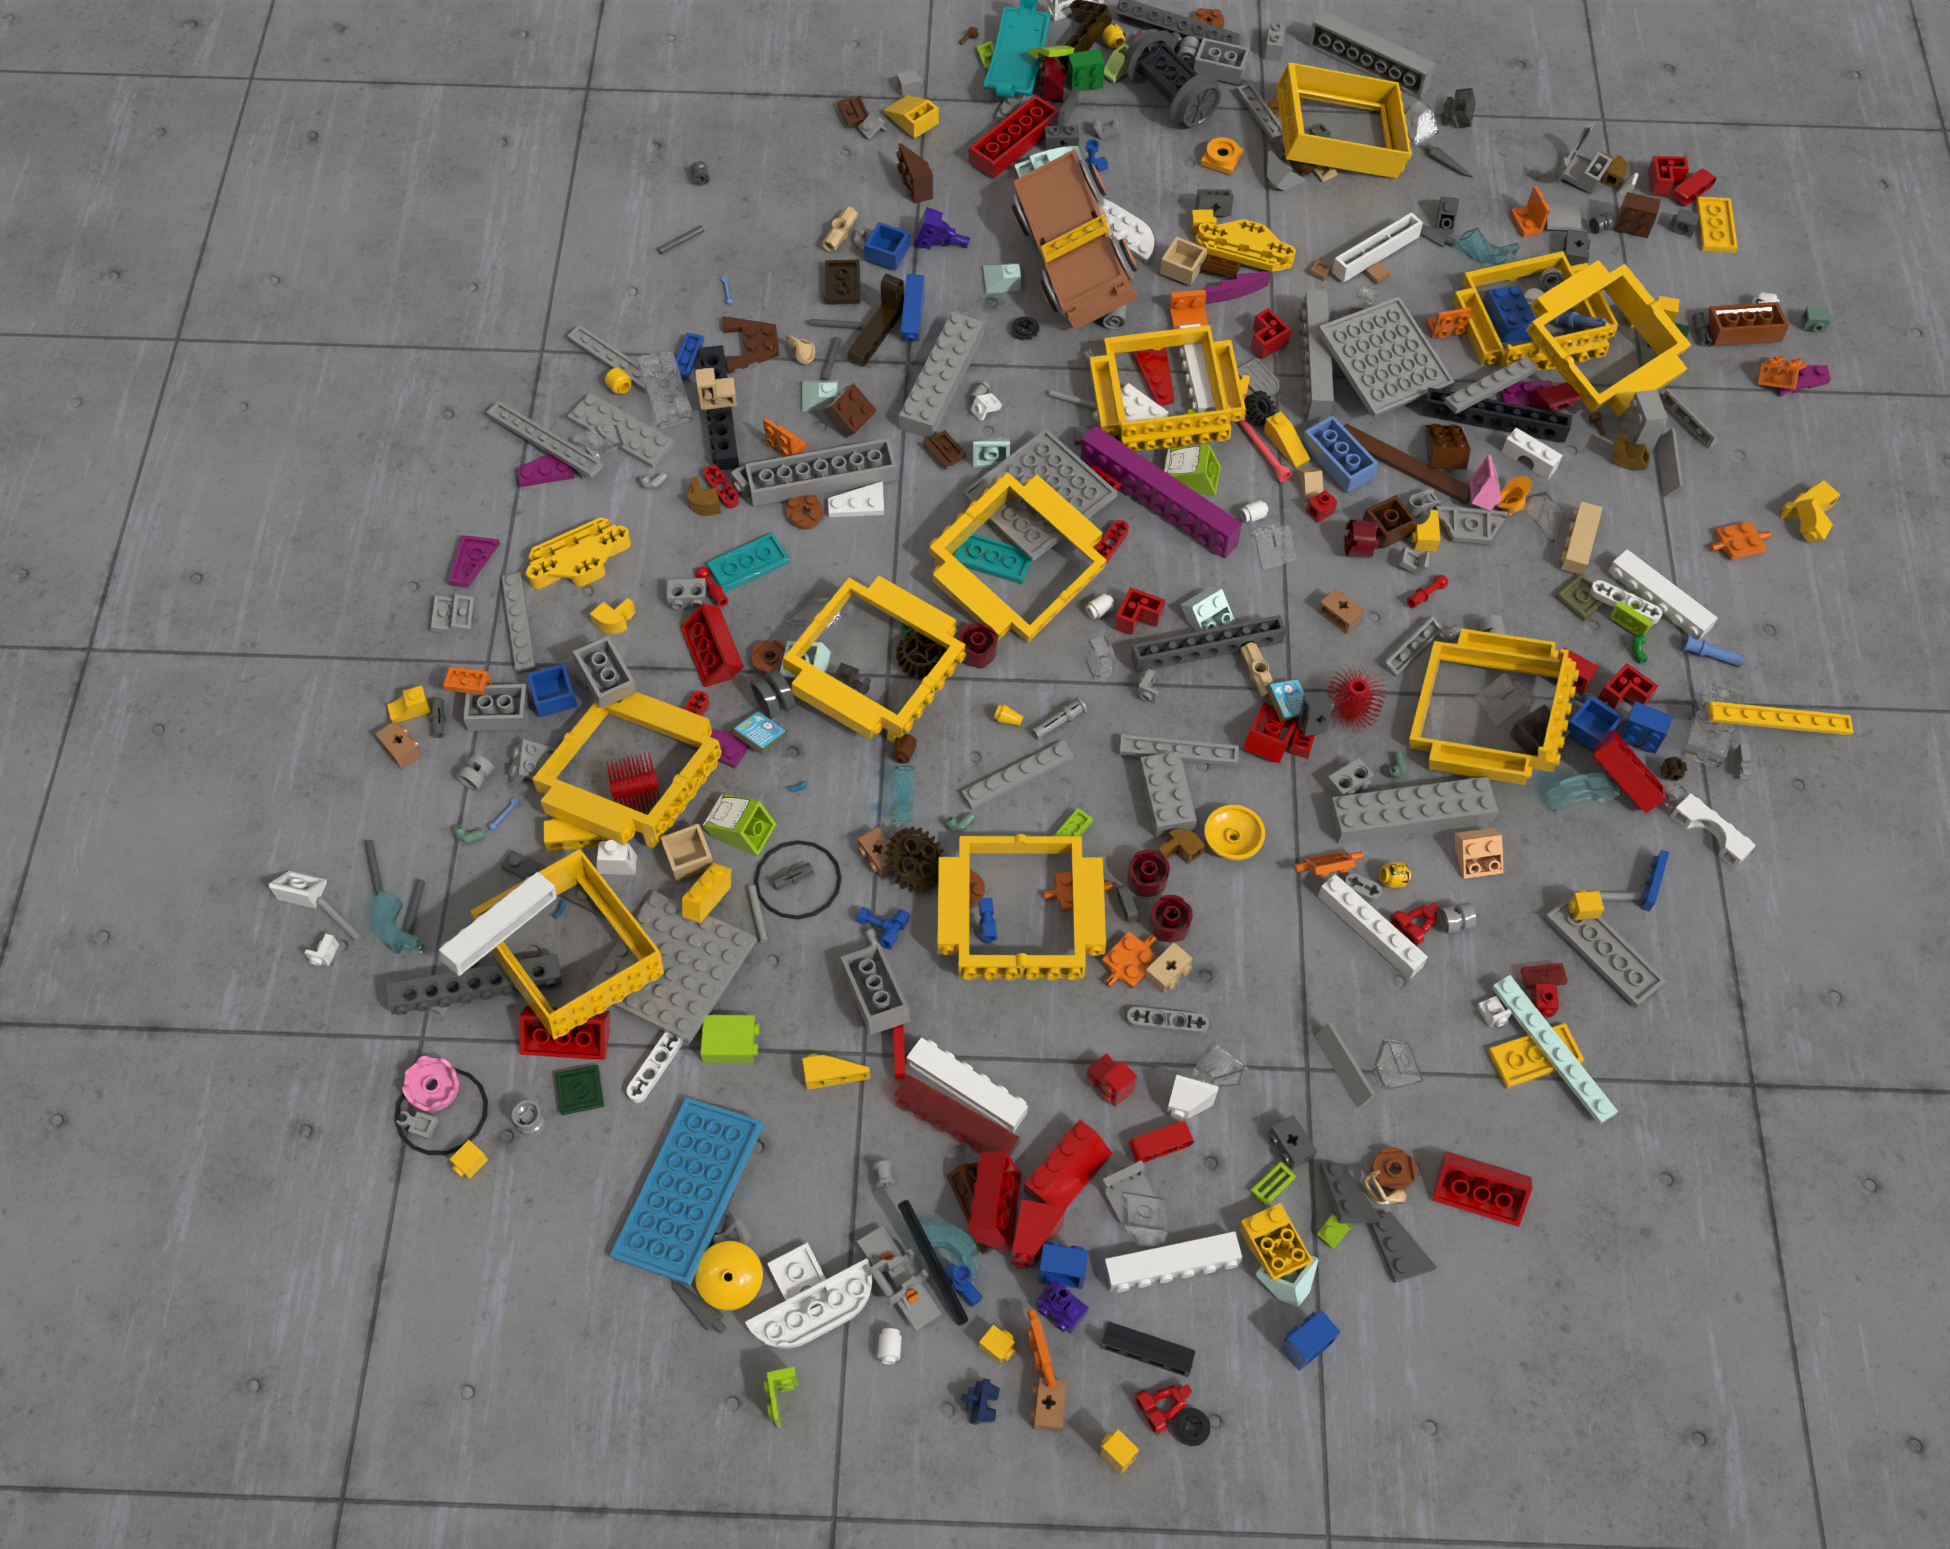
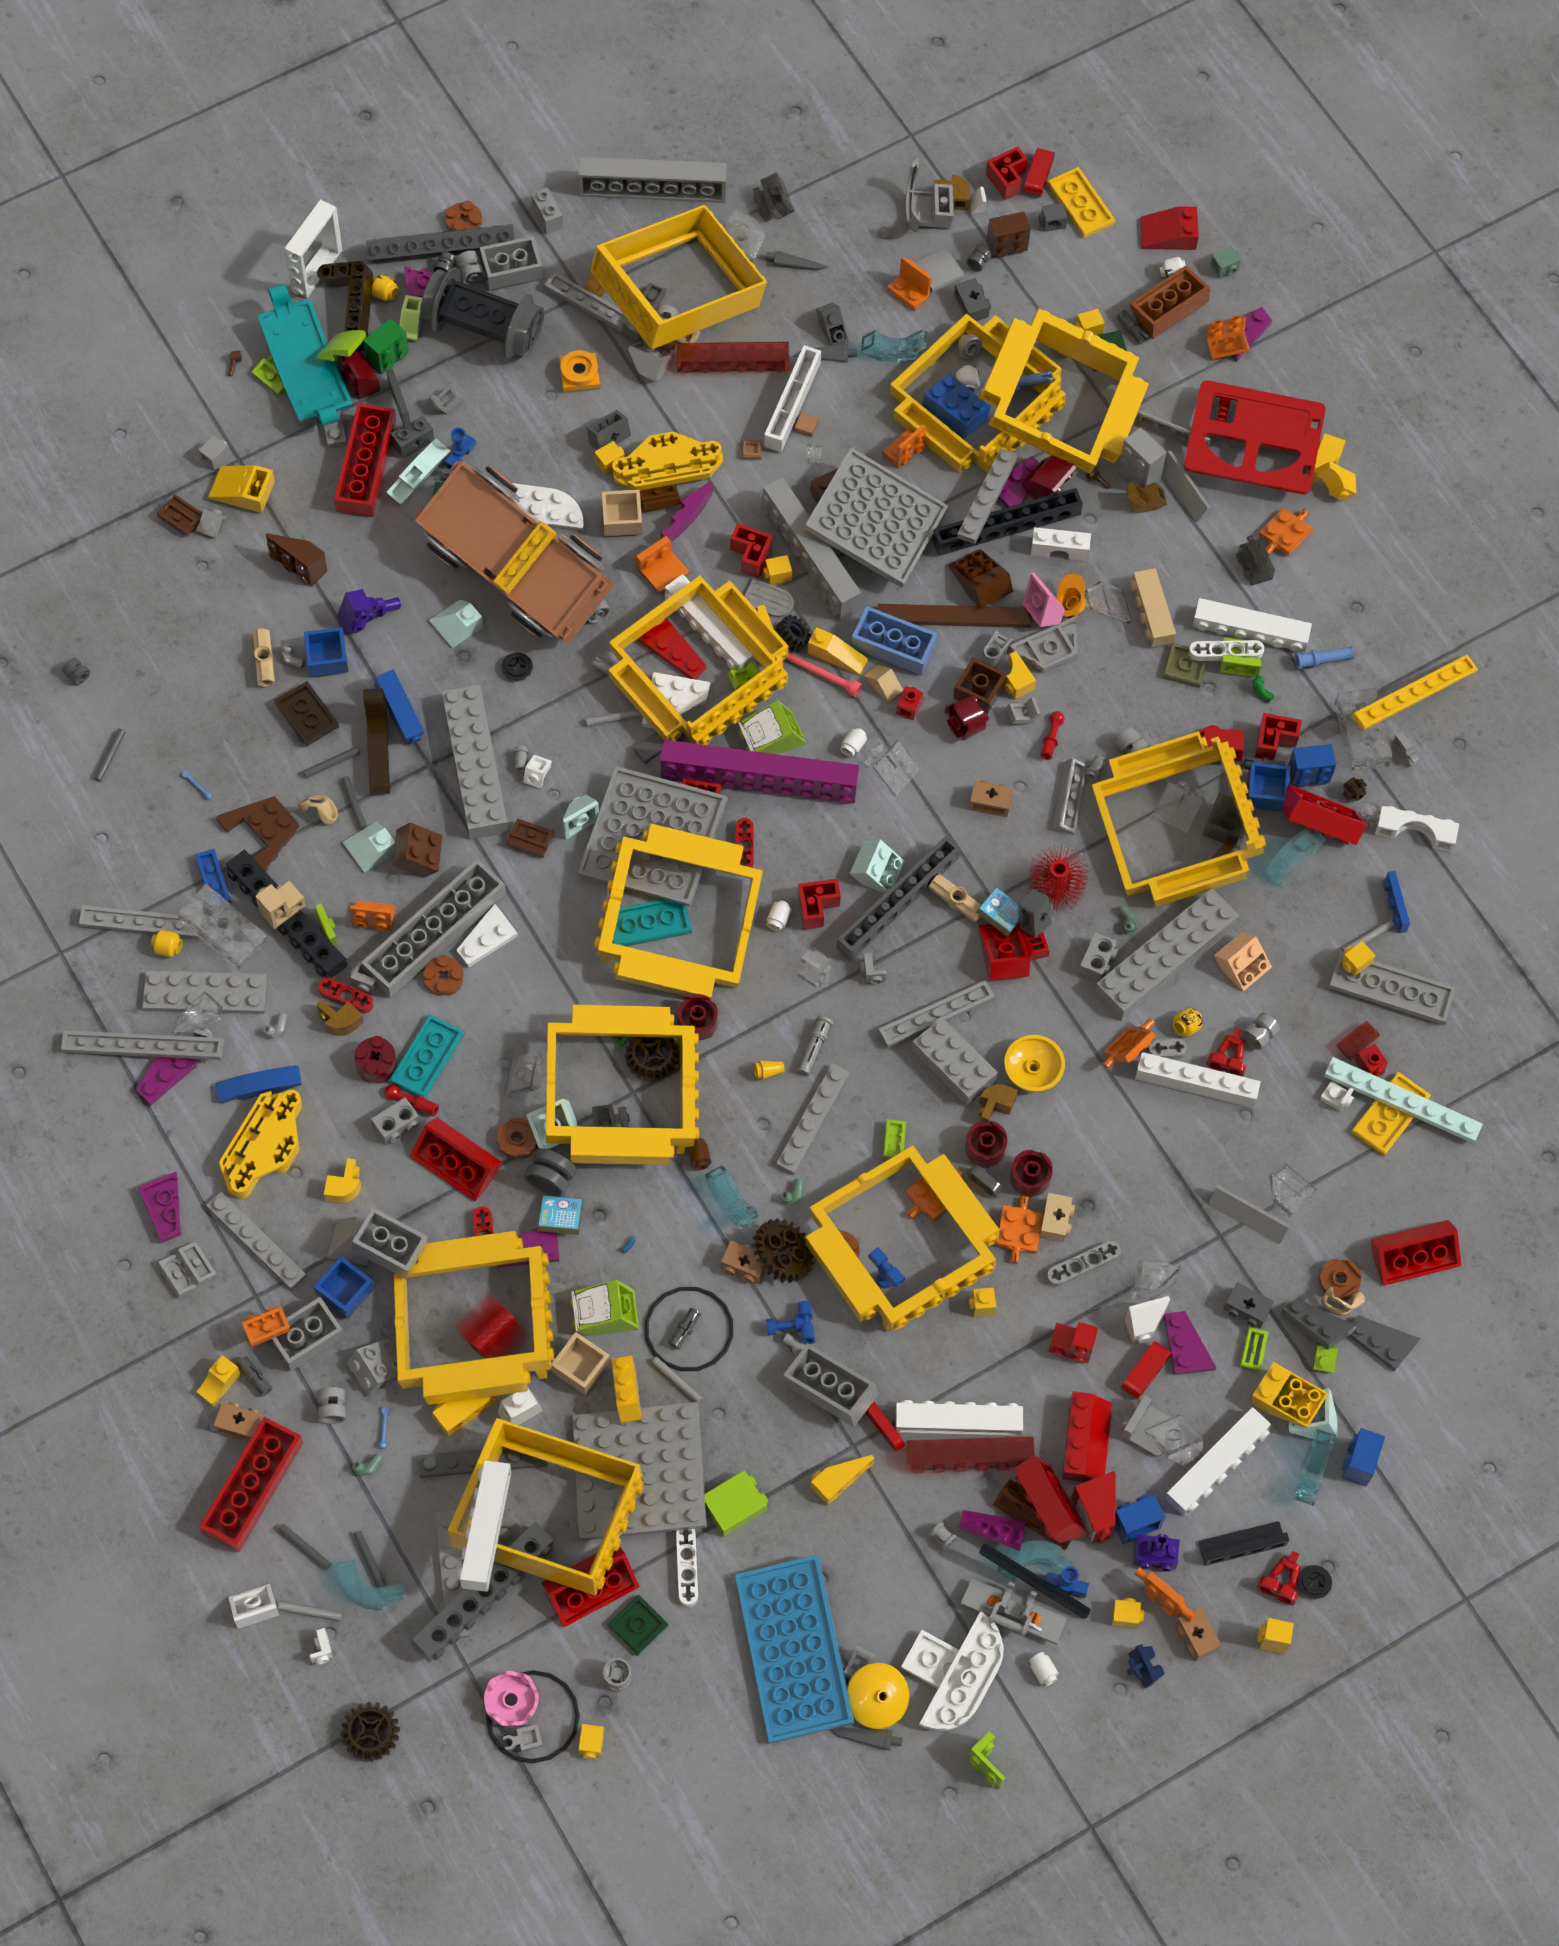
camera: 35 degrees left, 5 degrees up
none -> red brick [199,1417,303,1553]
none -> blue slope [216,1065,302,1104]
none -> lime plate [315,903,338,946]
none -> dark brown gear [341,1702,400,1762]
none -> dark red brick [355,1036,397,1084]
none -> clear red brick [677,341,789,373]
none -> yellow brick [762,555,792,585]
none -> magenta wing [959,1510,1026,1551]
none -> yellow brick [969,1287,996,1317]
none -> red slope [1140,206,1199,250]
none -> magenta wing [1164,1311,1216,1375]
none -> red door [1184,380,1326,495]
none -> clear smoke brick [1236,535,1275,586]
none -> clear light blue arch [1294,1428,1336,1506]

